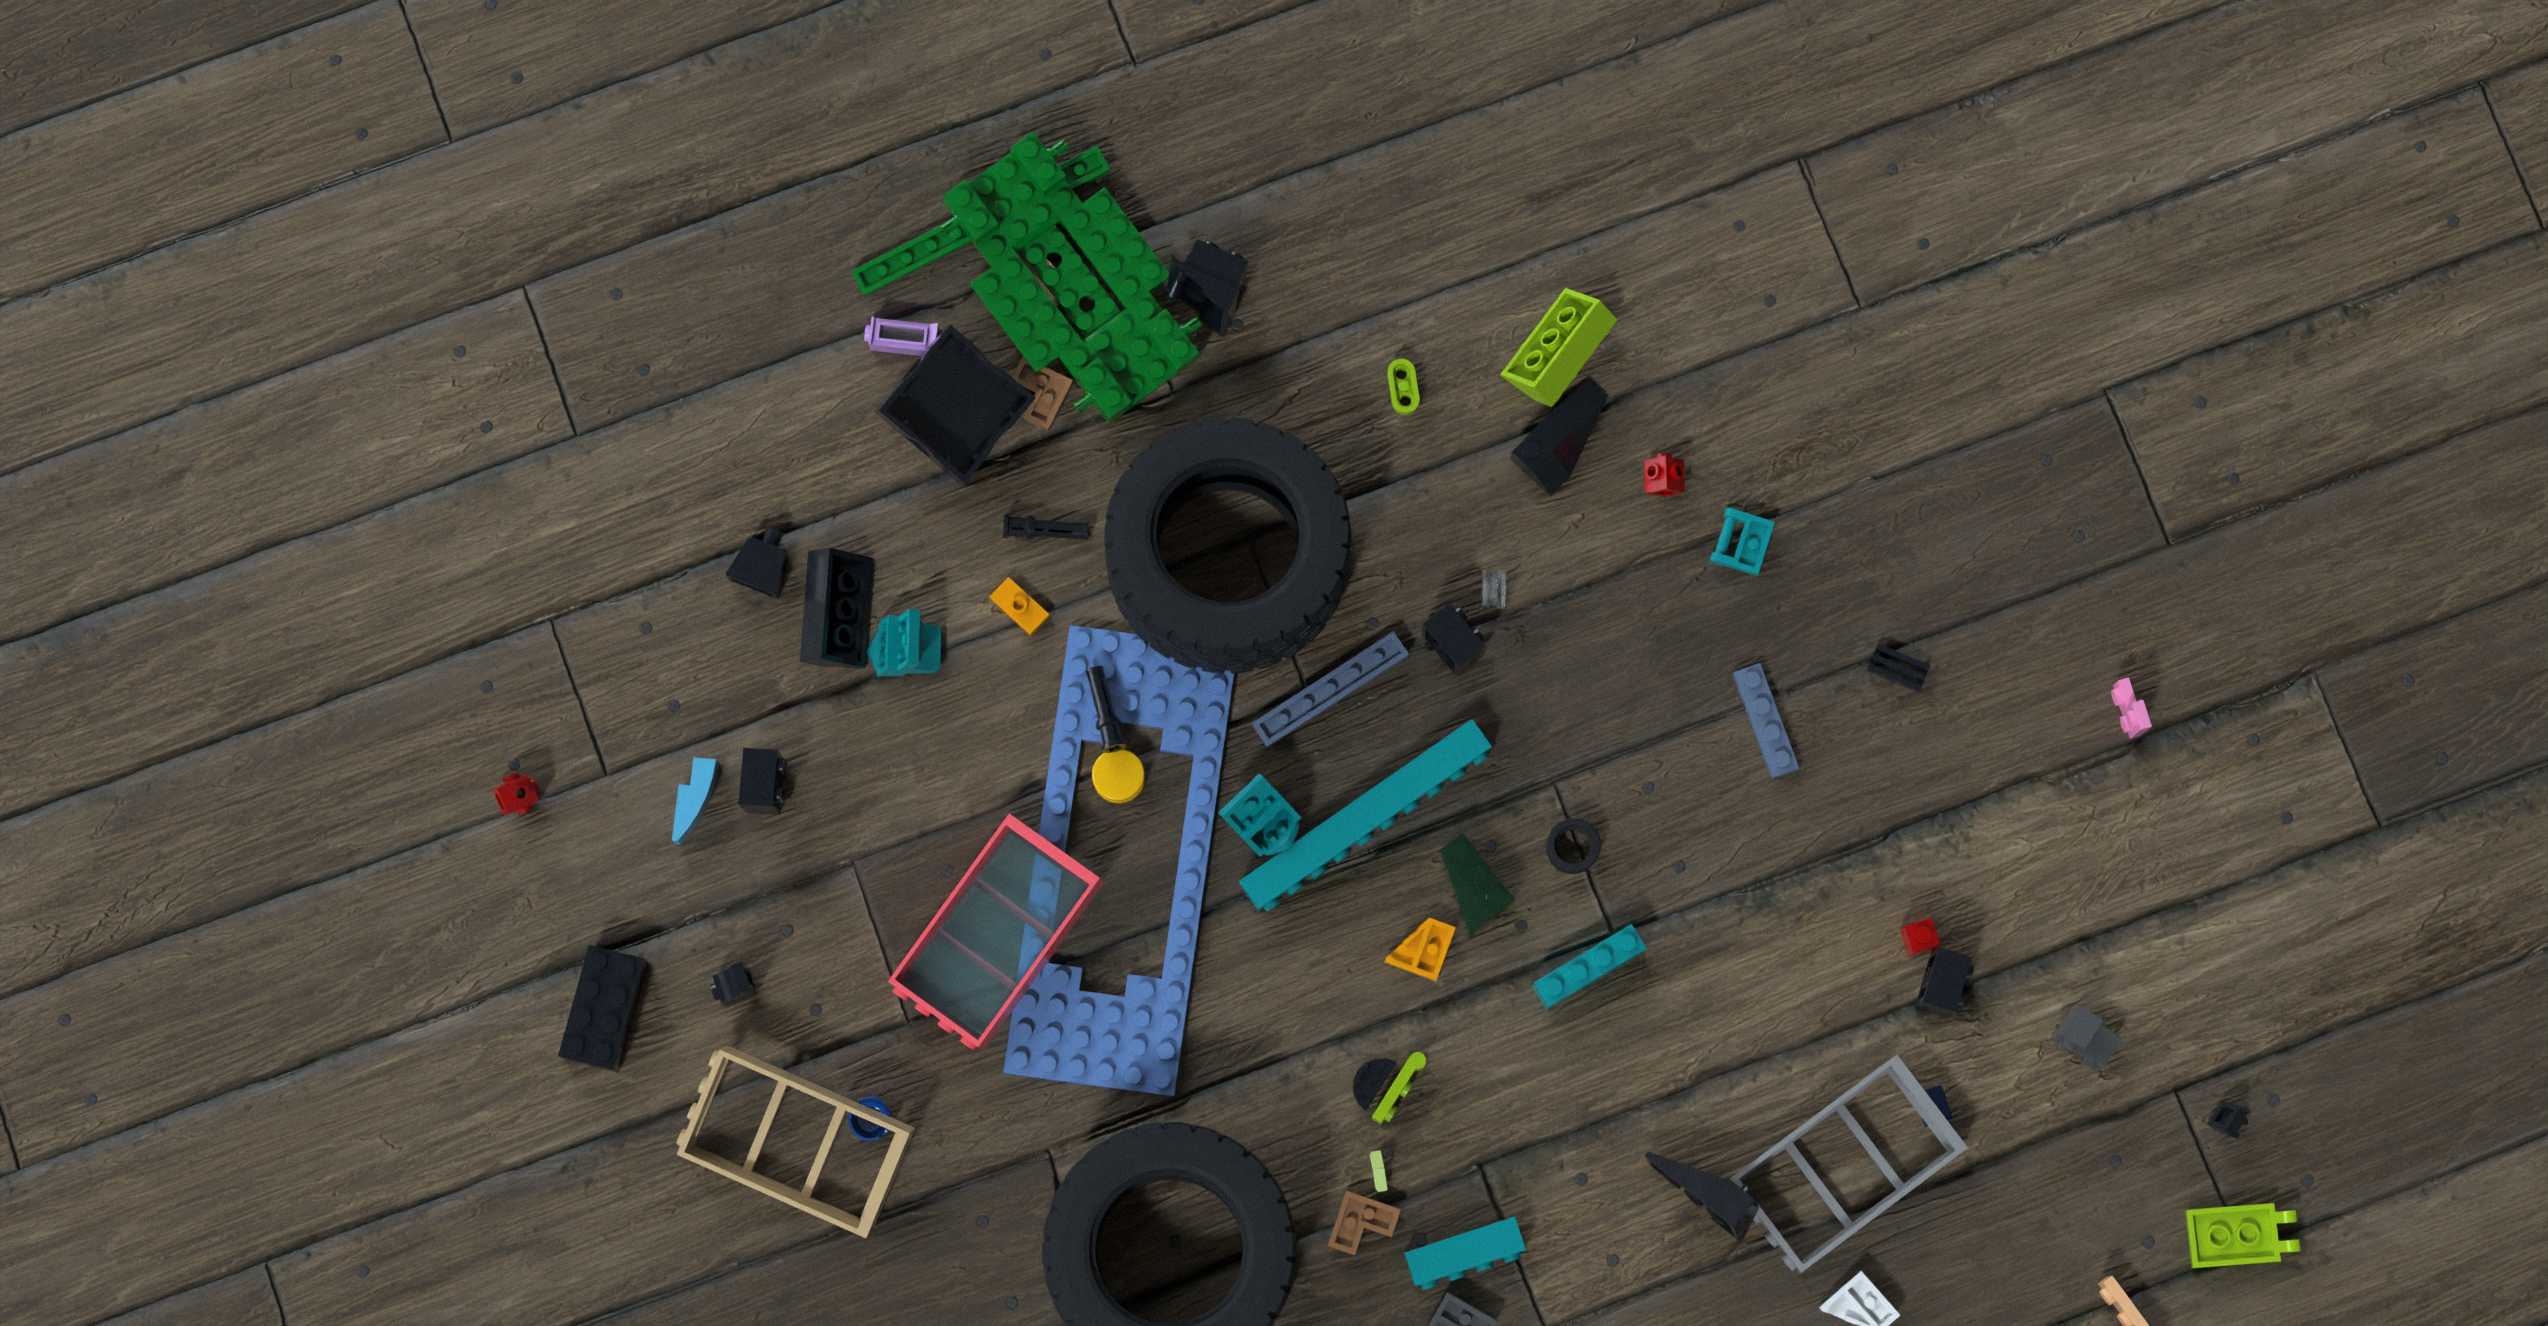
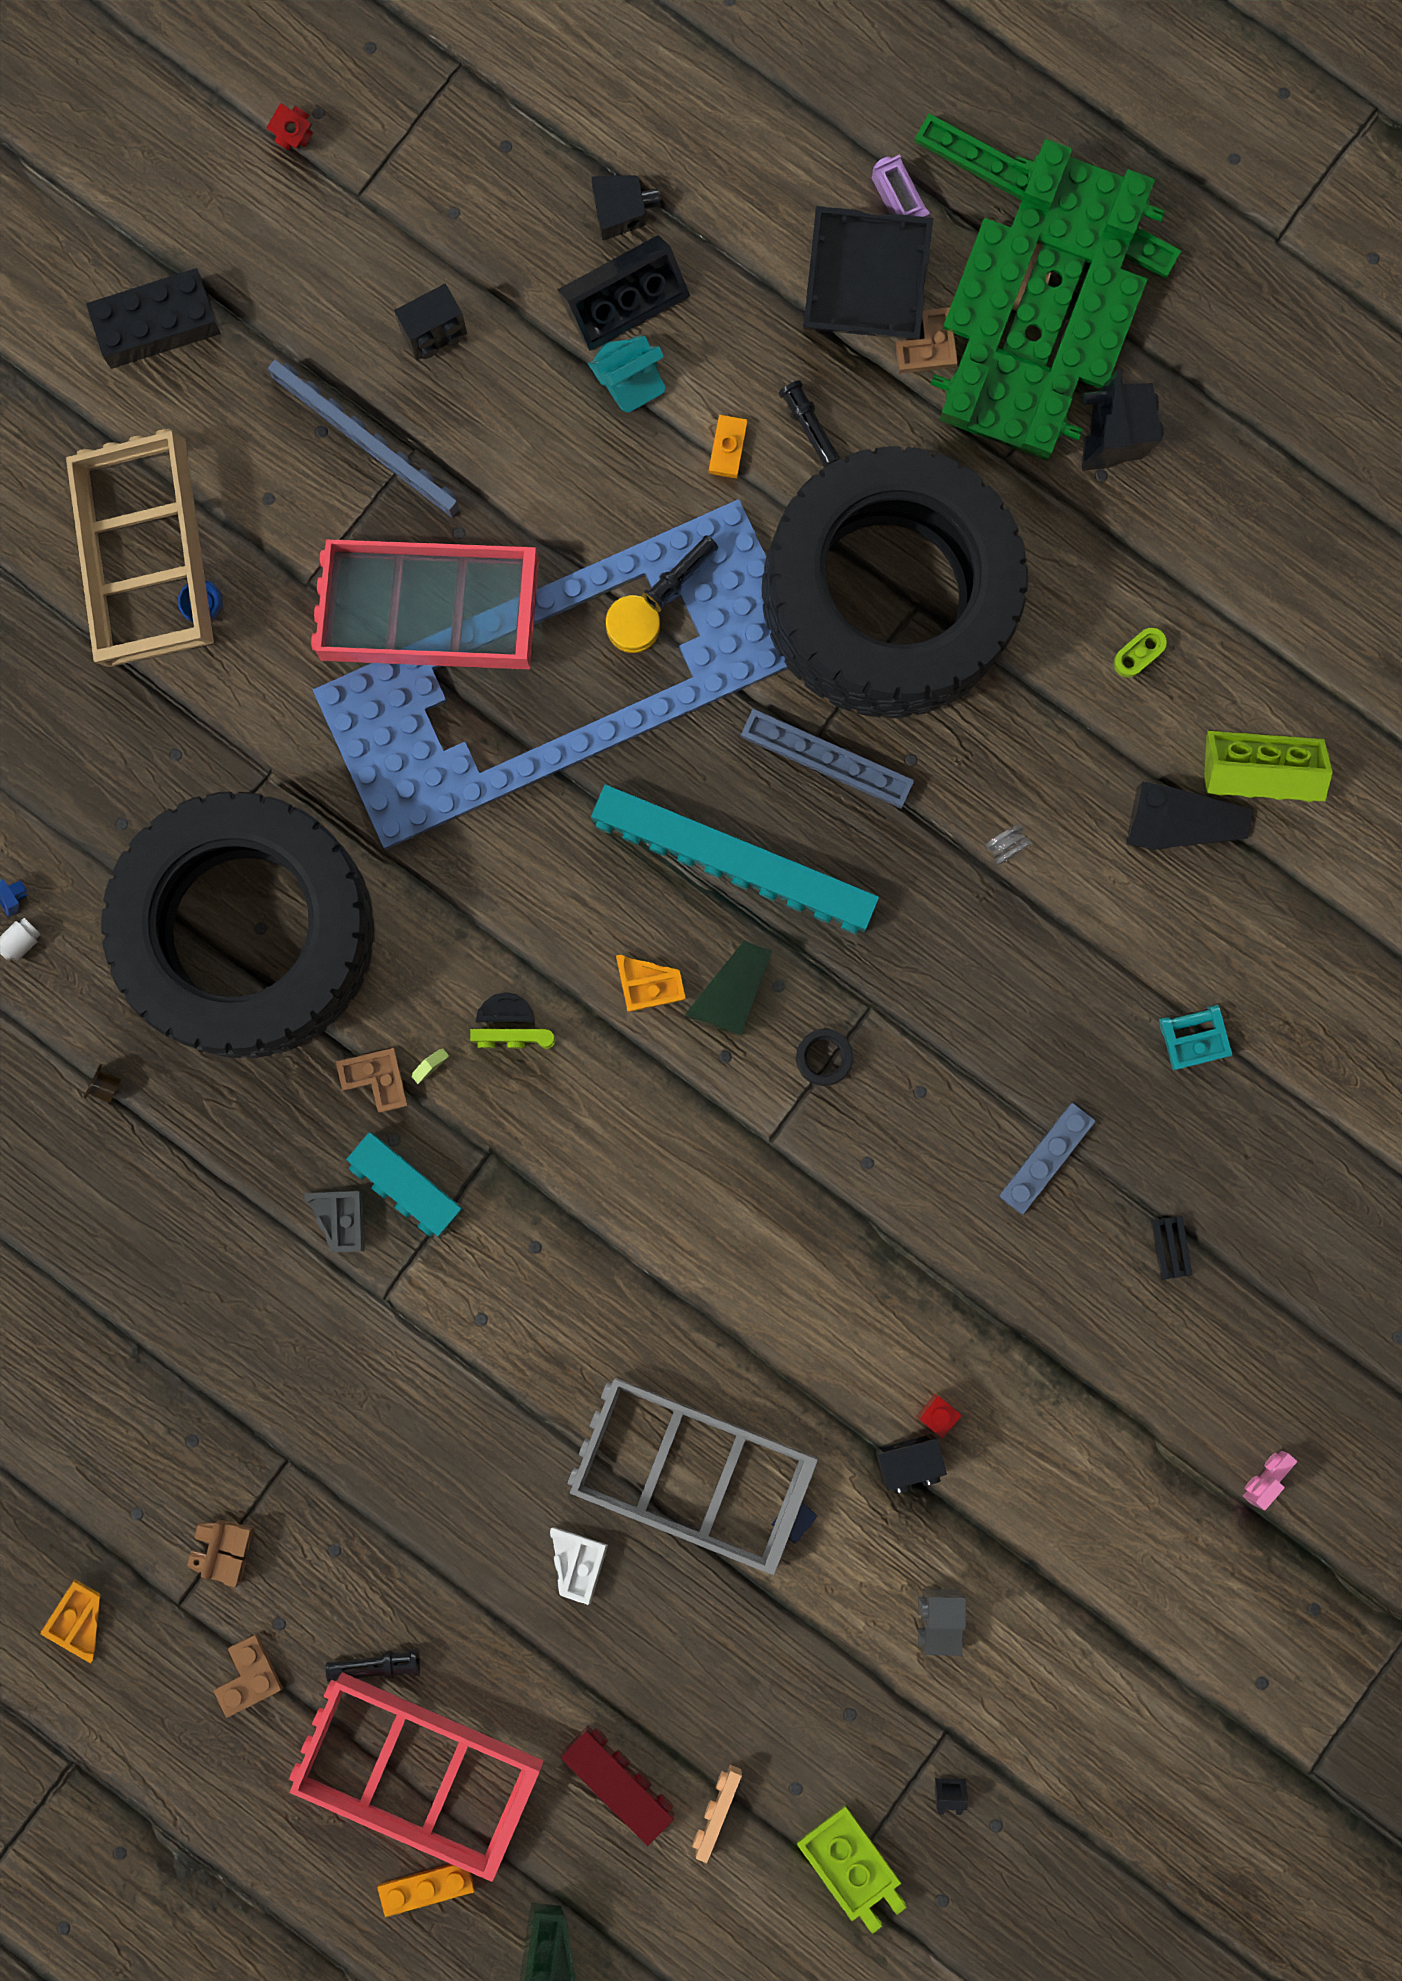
camera: 55 degrees right, 5 degrees up
medium azure slope [672,757,720,845] -> none
black arch [710,961,757,1006] -> none
teal piece [1218,773,1302,857] -> none
black brick [1421,603,1486,677] -> none
teal brick [1532,924,1647,1011] -> none
red brick [1644,453,1685,497] -> none
black wedge [1645,1152,1759,1242] -> none
none -> sand blue plate [267,360,459,518]

